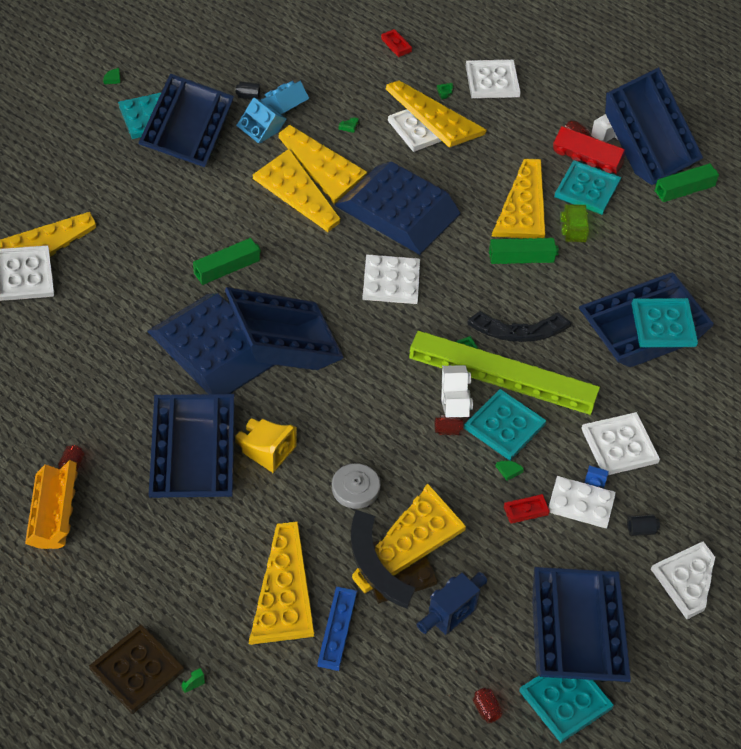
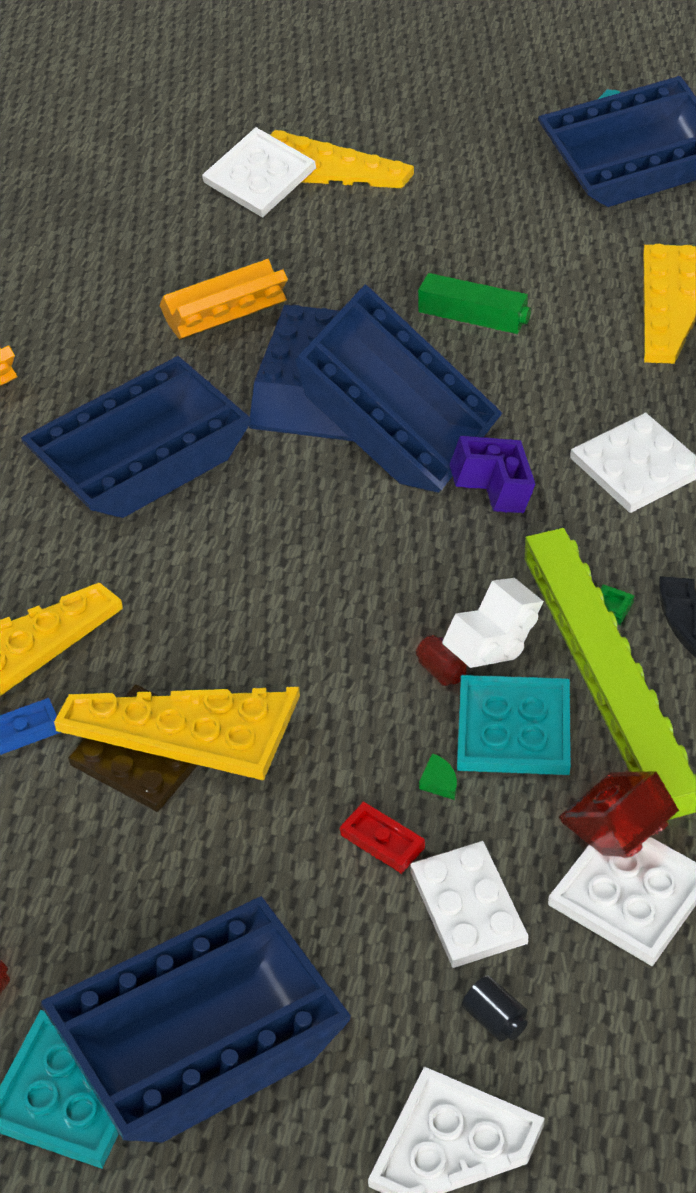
camera: 60 degrees right, 5 degrees down
clear red brick [58,445,85,471] -> none
green tile [103,68,120,84] -> none
yellow hips [235,418,297,473] -> none
light grey wheel [332,463,381,509] -> none
black tile [351,510,415,609] -> none
dark blue brick [417,572,487,635] -> none
blue plate [585,465,609,488] -> none
none -> light orange brick [159,259,288,339]
none -> dark purple brick [449,436,536,513]
none -> clear red slope [559,771,679,858]

